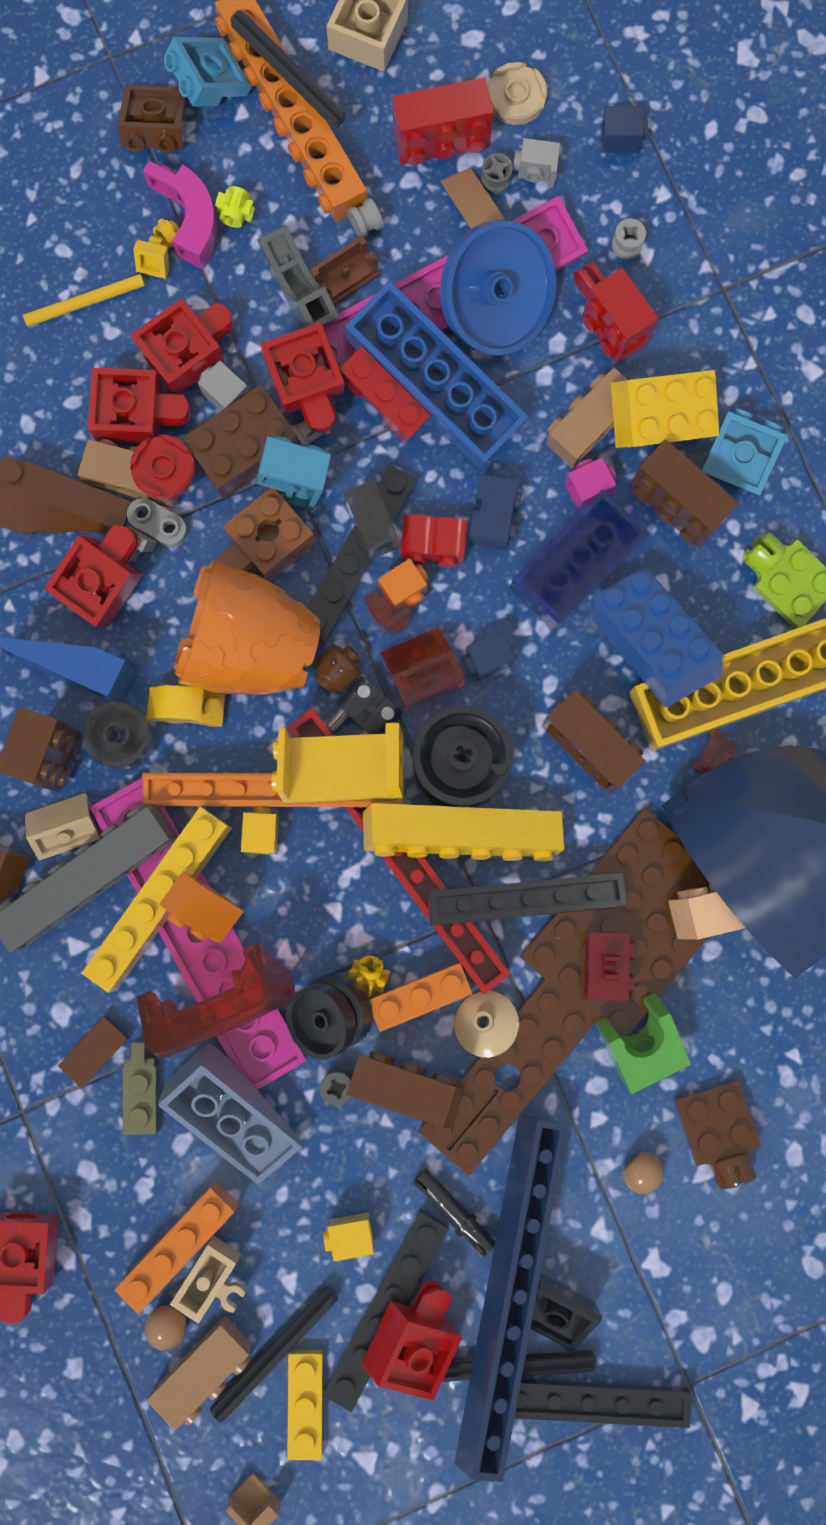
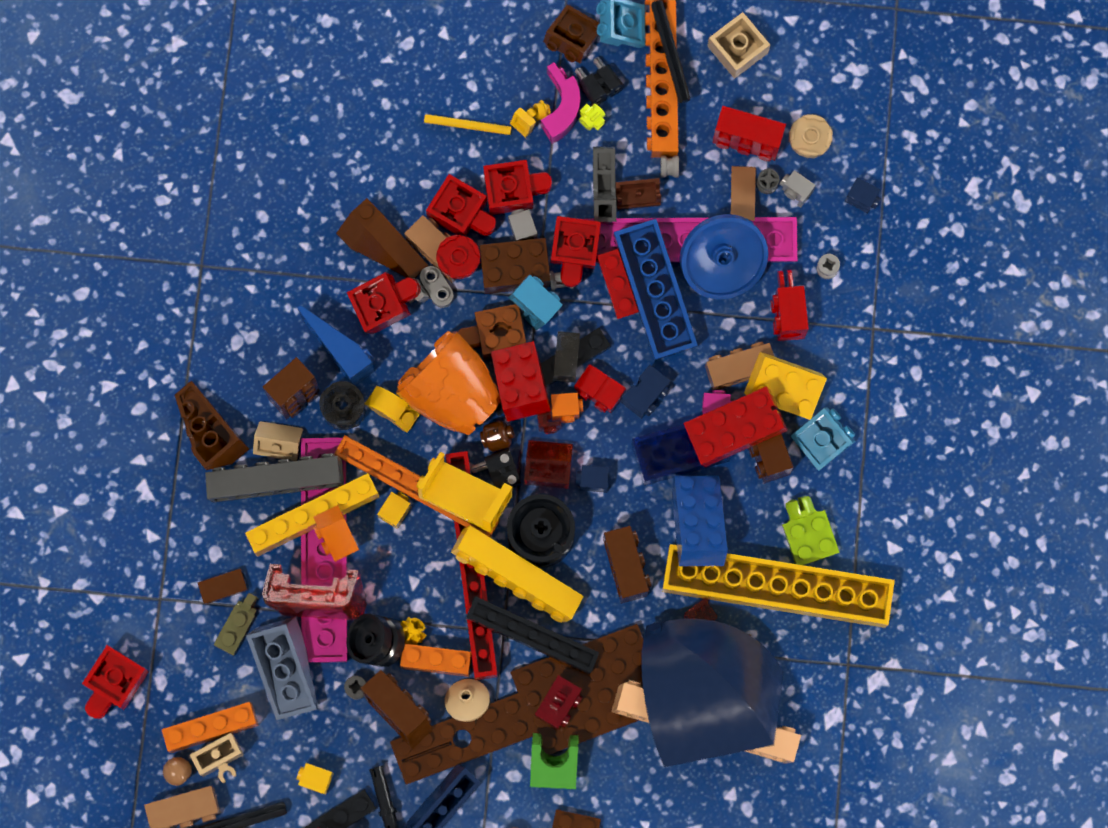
camera: 30 degrees right, 5 degrees down
none -> red brick [491,341,551,422]
none -> black piece [575,57,624,105]
none -> red piece [683,386,788,467]

